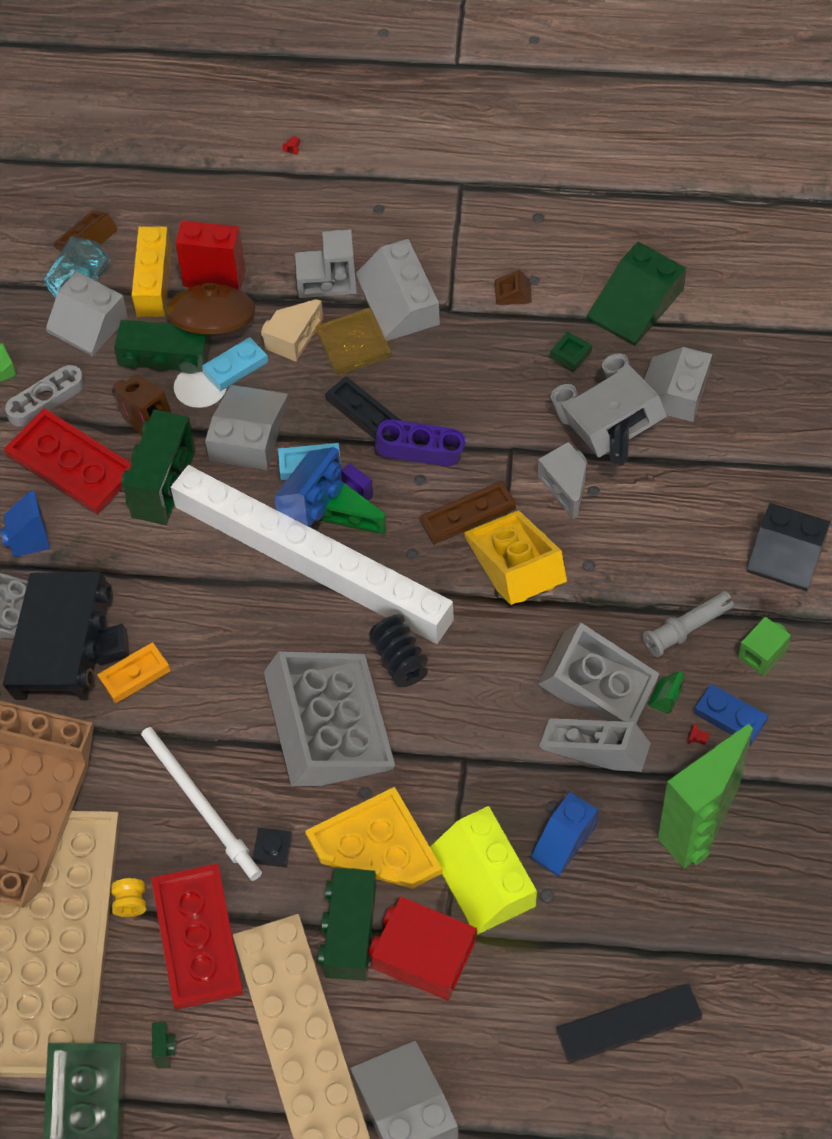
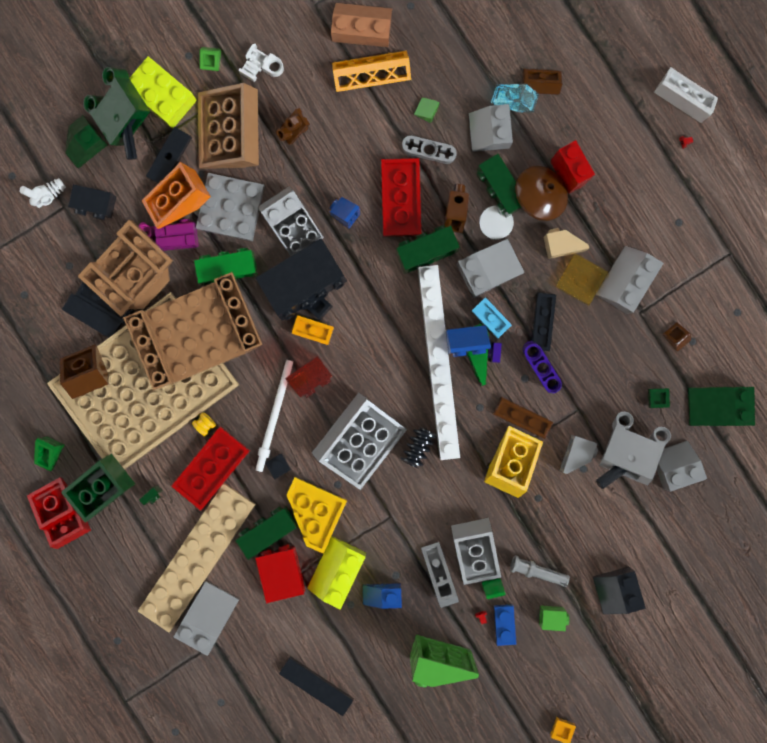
camera: 50 degrees right, 30 degrees up
yellow brick [132,227,171,317] -> none
medium azure plate [202,337,268,391] -> none
light grey brick [295,230,357,298] -> none
none -> clear red slope [285,356,333,398]
none -> white slope [654,67,718,123]

